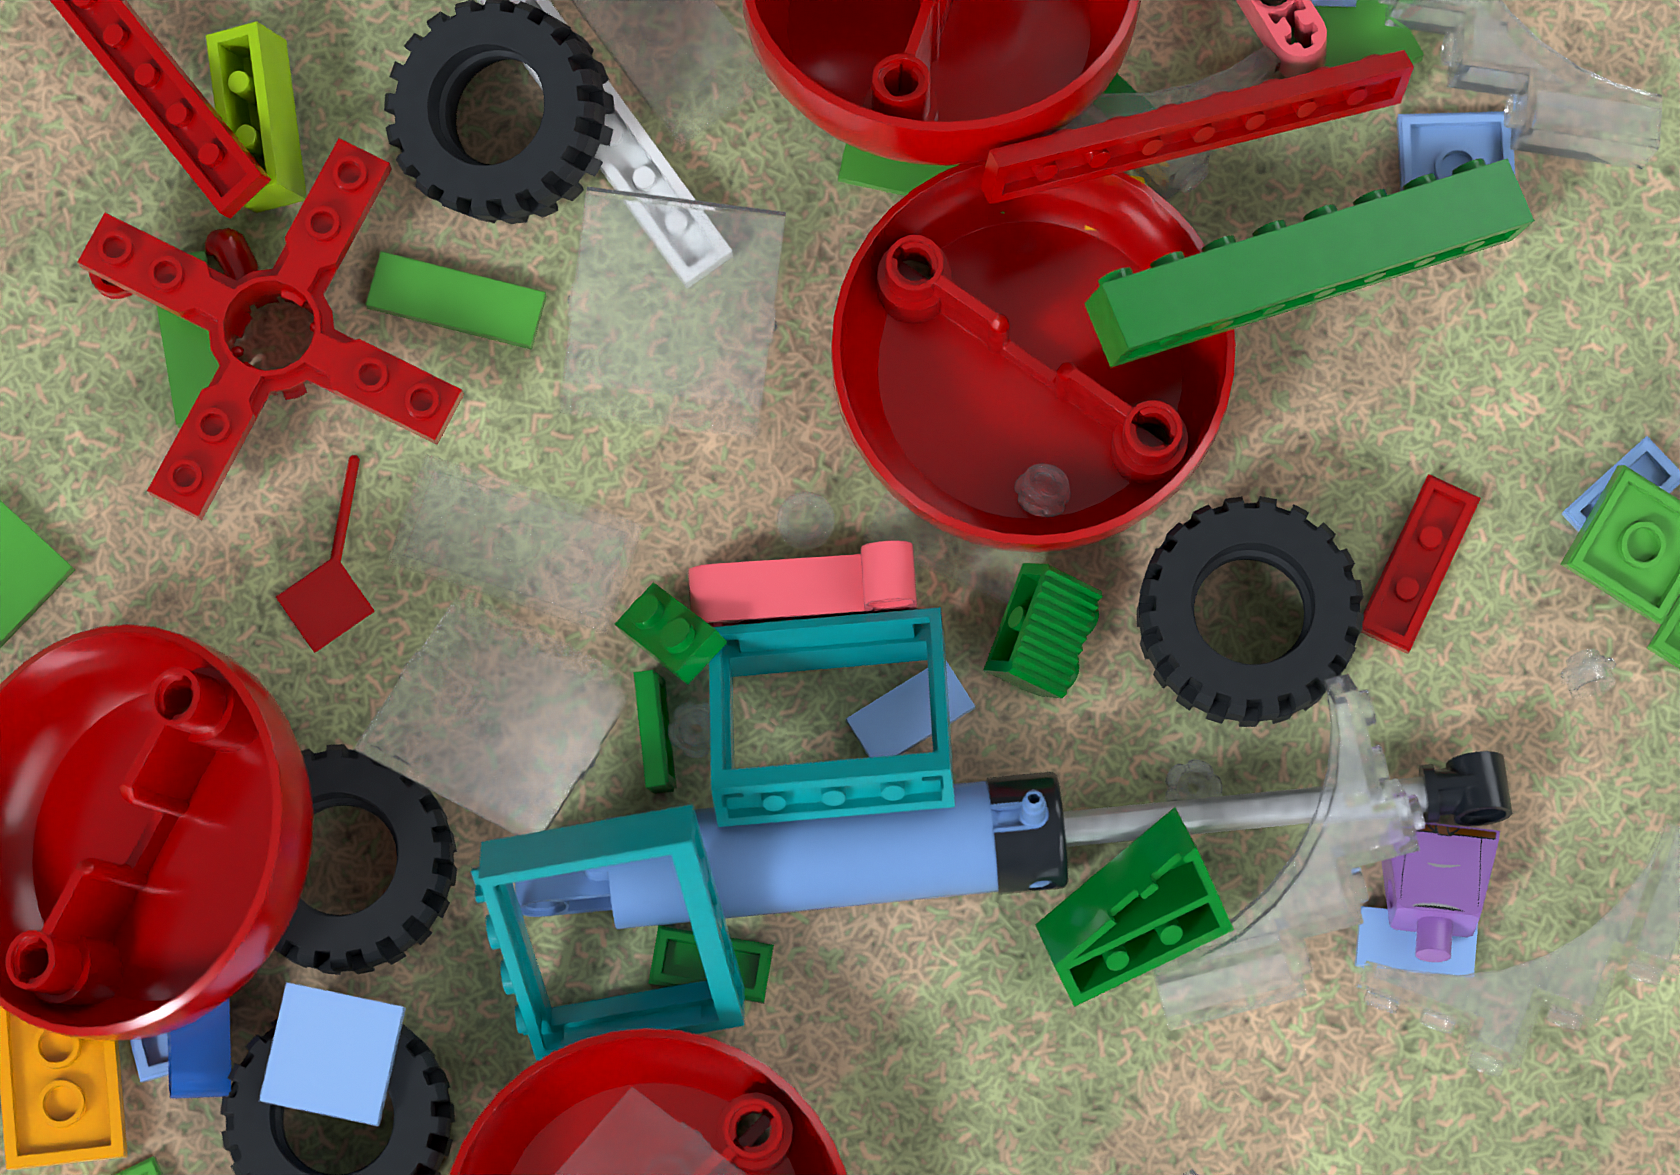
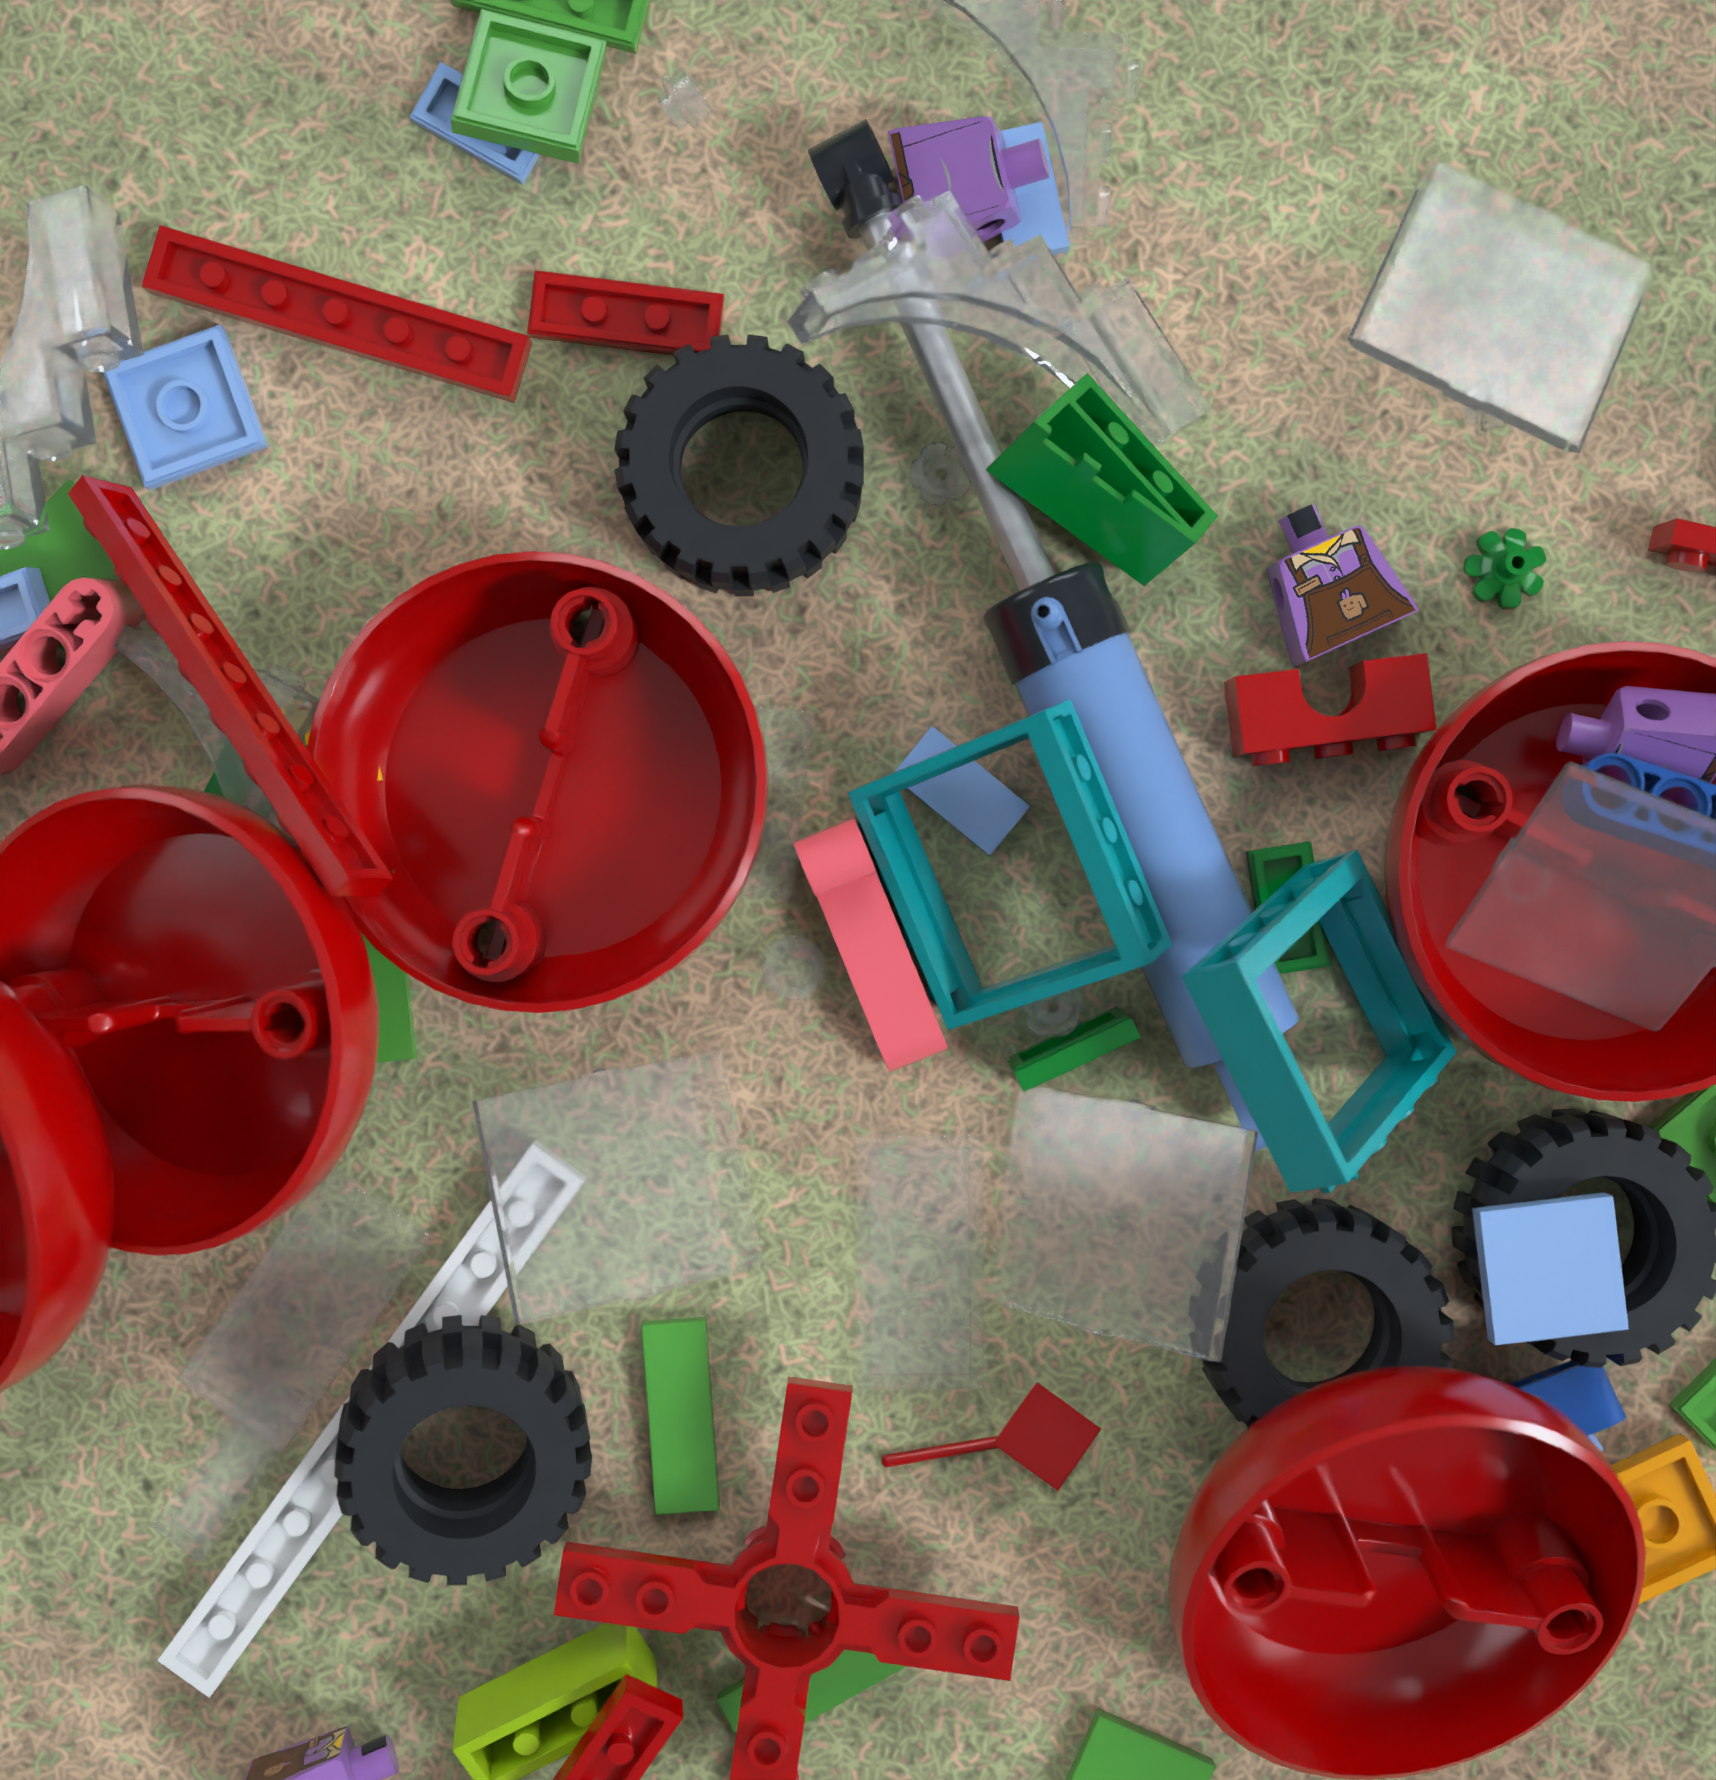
camera: 115 degrees left, 10 degrees up
red arm [205,228,258,280] -> none
green plate [614,582,727,685] -> none
green brick [983,563,1103,699] -> none
clear plate [1014,463,1071,518] -> none
green brick [1084,158,1535,368] -> none
none -> red plate [142,225,532,403]
none -> red arch [1224,653,1437,767]
none -> torso [1266,504,1418,668]

